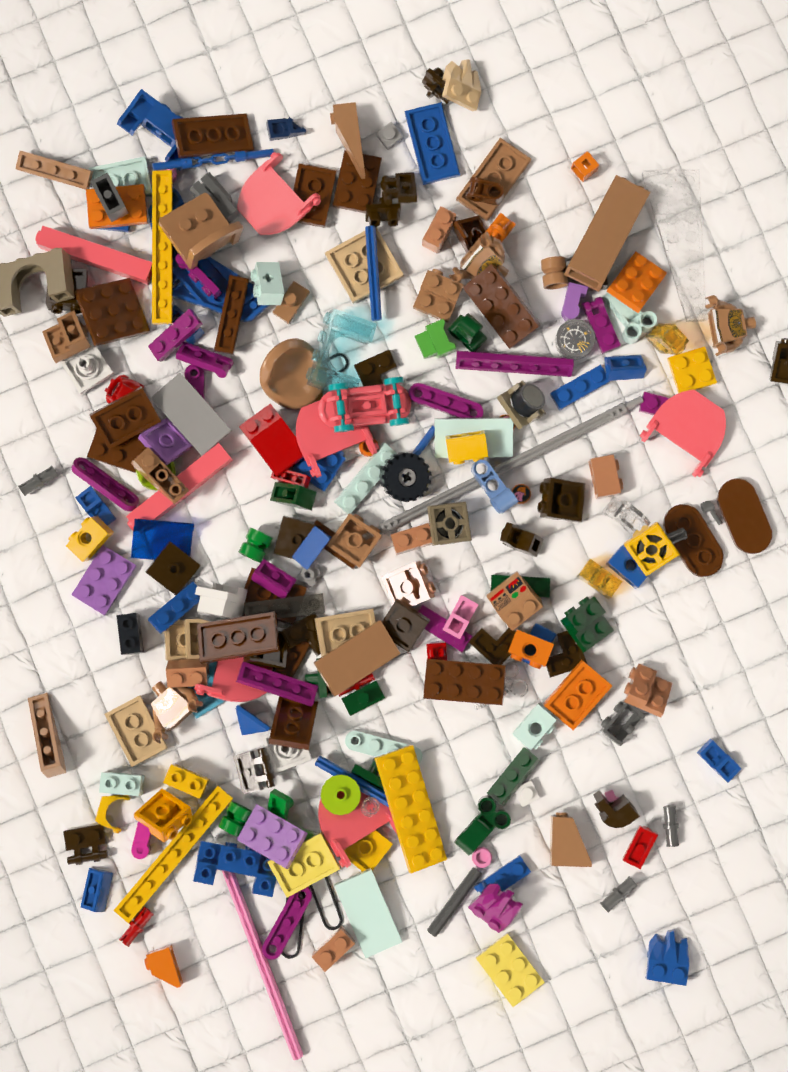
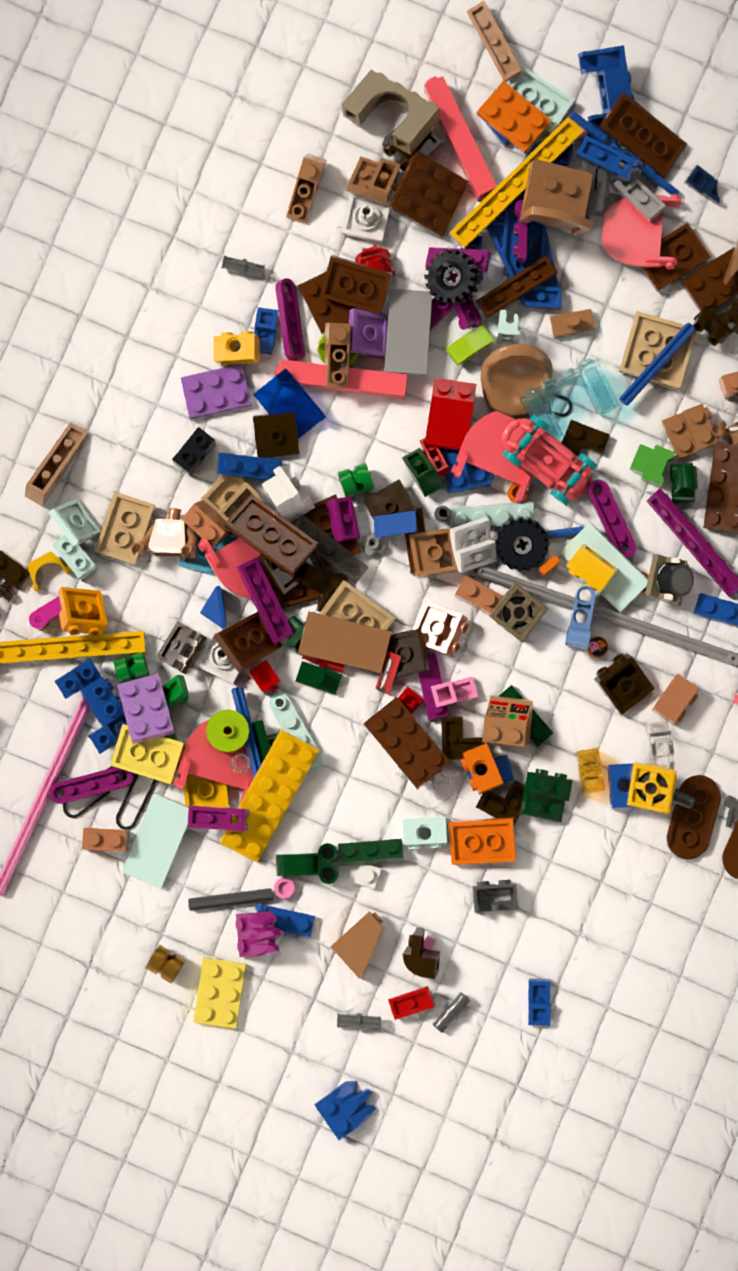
camera: 50 degrees right, 0 degrees up
dark grey brick [90,173,129,222] -> none
yellow brick [163,763,210,799] -> none
light aqua brick [251,262,284,305] -> none
dark brown brick [500,522,544,557] -> none
nougat plate [624,664,673,718] -> none
none -> light aqua plate [49,499,101,546]
none -> pearl gold wheel [145,945,186,984]
none -> magenta plate [187,806,249,831]
none -> red brick [248,660,281,694]
none -> medium nougat slope [286,153,327,224]
none -> sticker [375,651,401,695]
none -> black bush [424,249,481,305]
none -> dark grey axle [434,505,451,523]
none -> lime slope [446,325,495,366]
none -> white slope [450,517,497,573]
none -> light aqua hinge [496,310,520,344]
none -> orange tile [538,555,560,577]
none -> blue plate [576,136,638,182]
none -> light grey plate [610,173,666,222]

